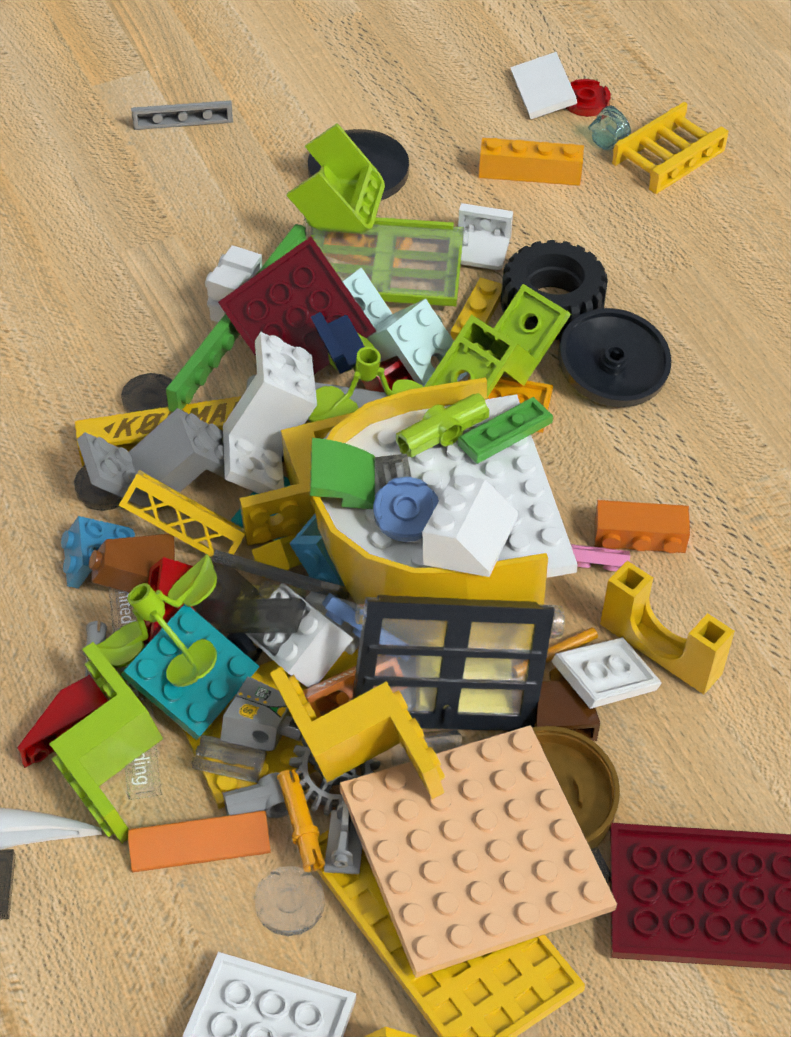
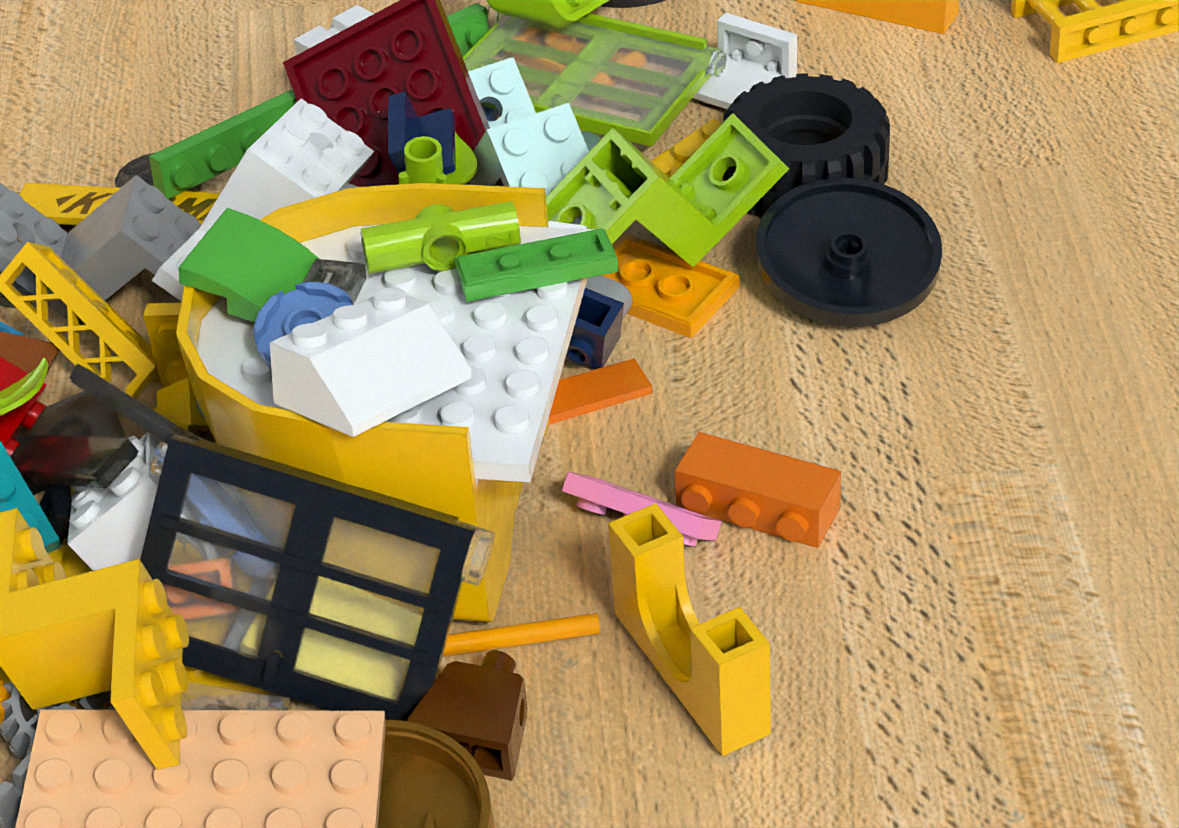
camera: 25 degrees right, 10 degrees down
white tile [551,637,662,709] -> none

